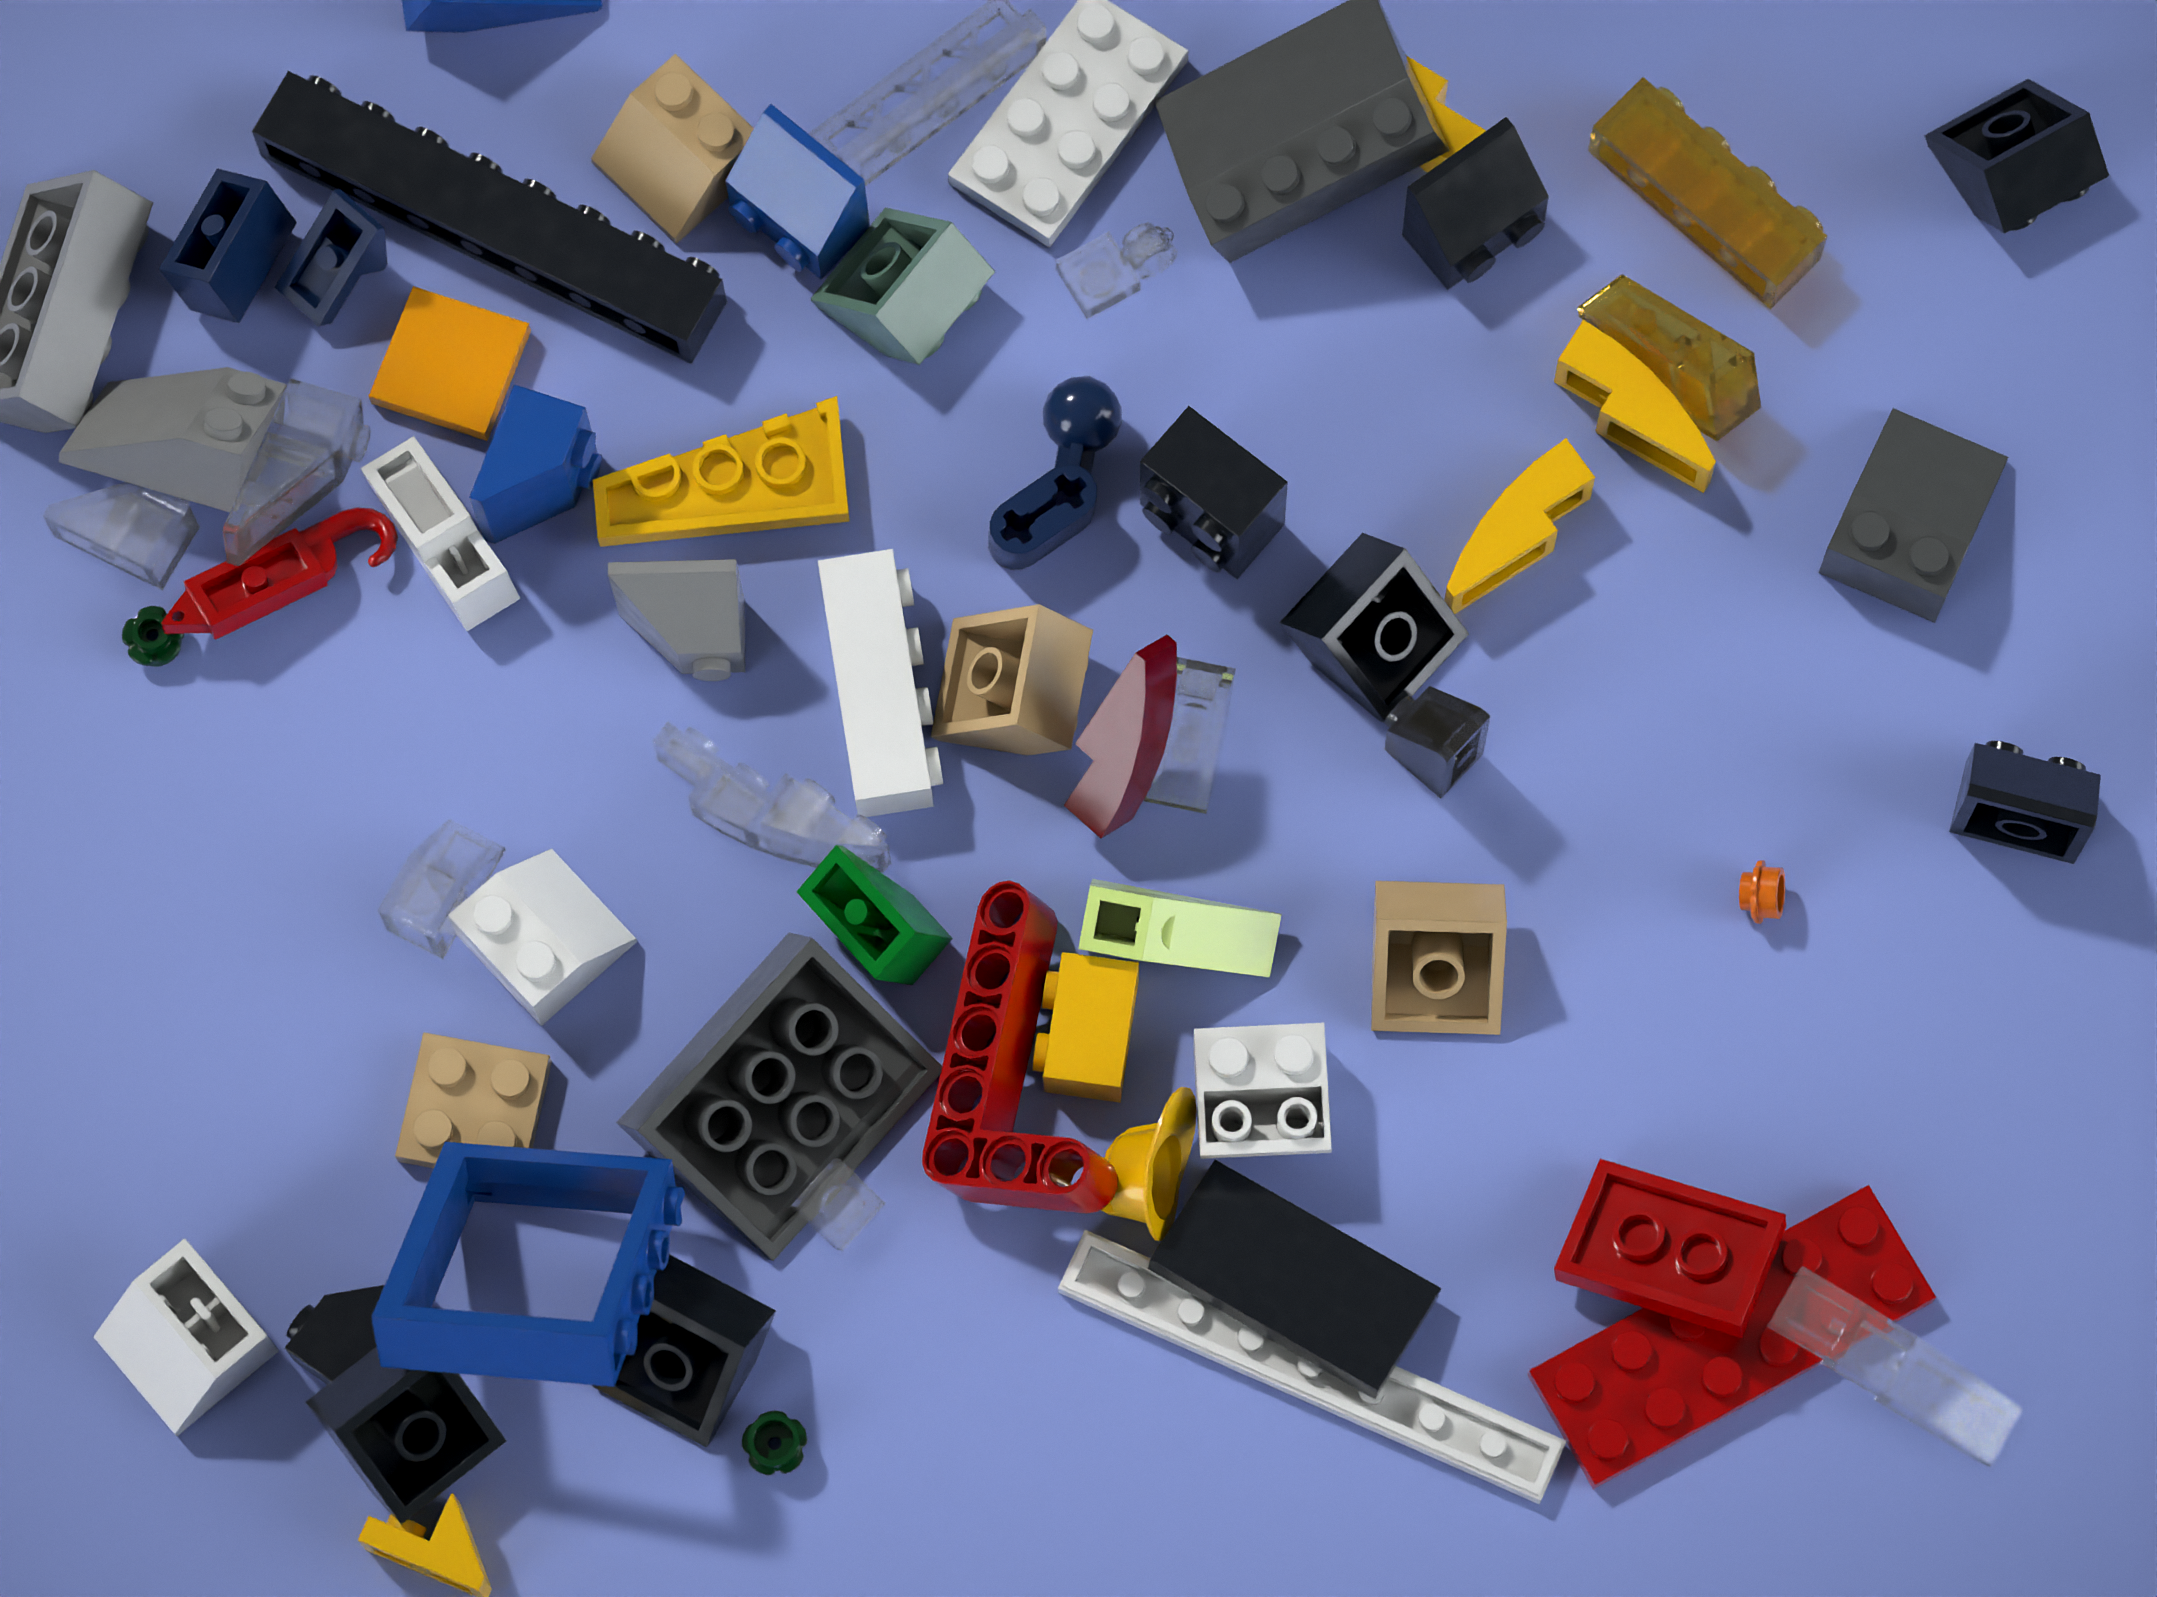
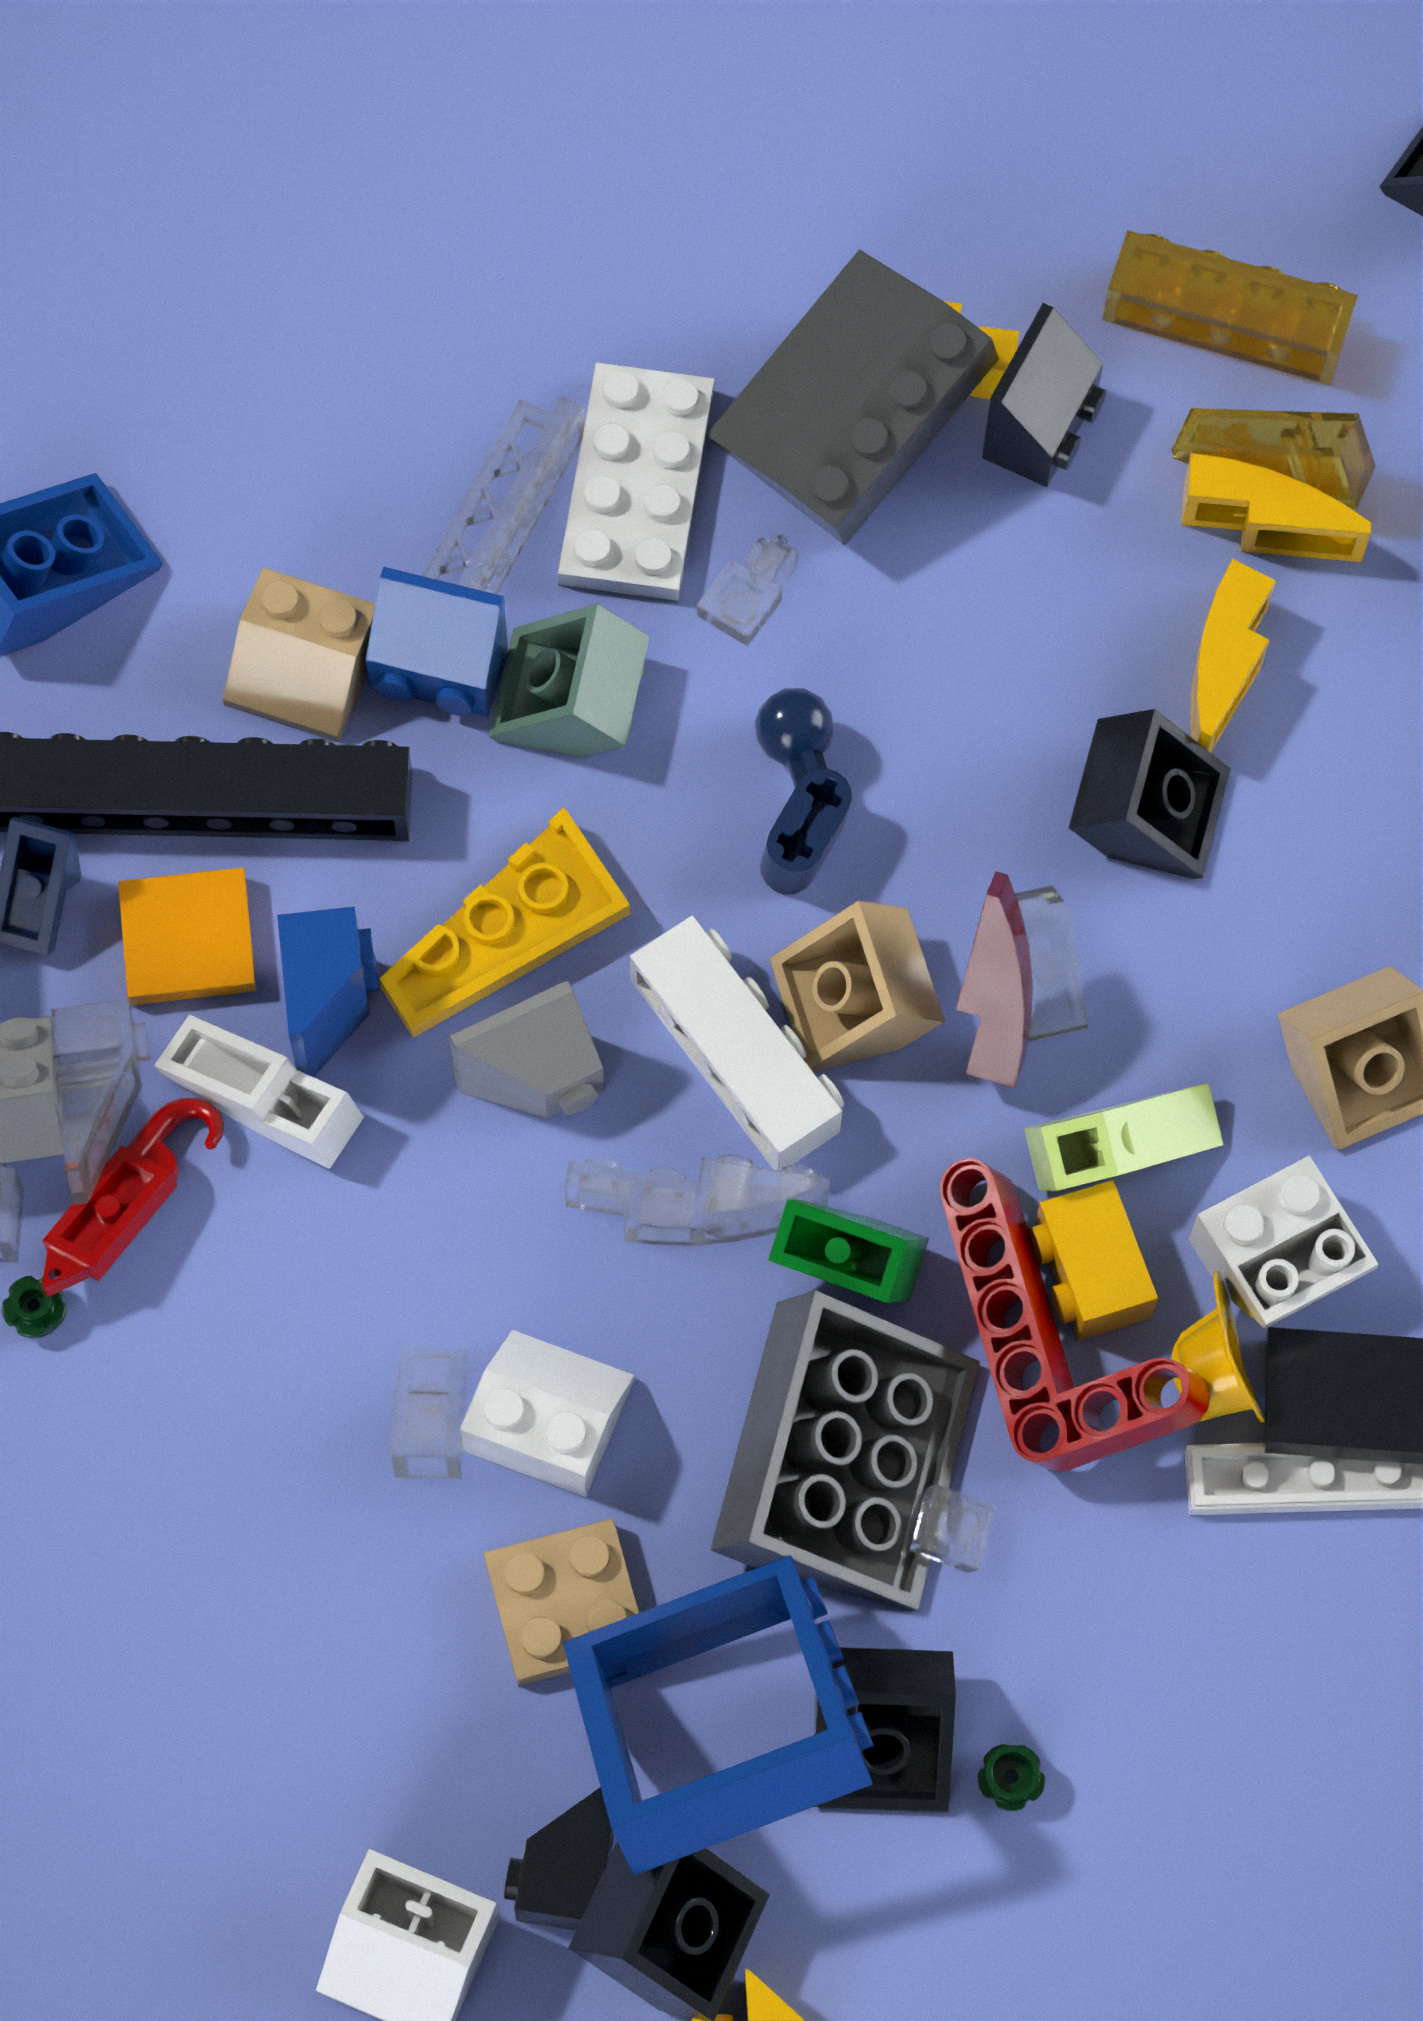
camera: 30 degrees left, 5 degrees down
black brick [1140,406,1288,579] -> none
clear smoke slope [1384,686,1491,799] -> none

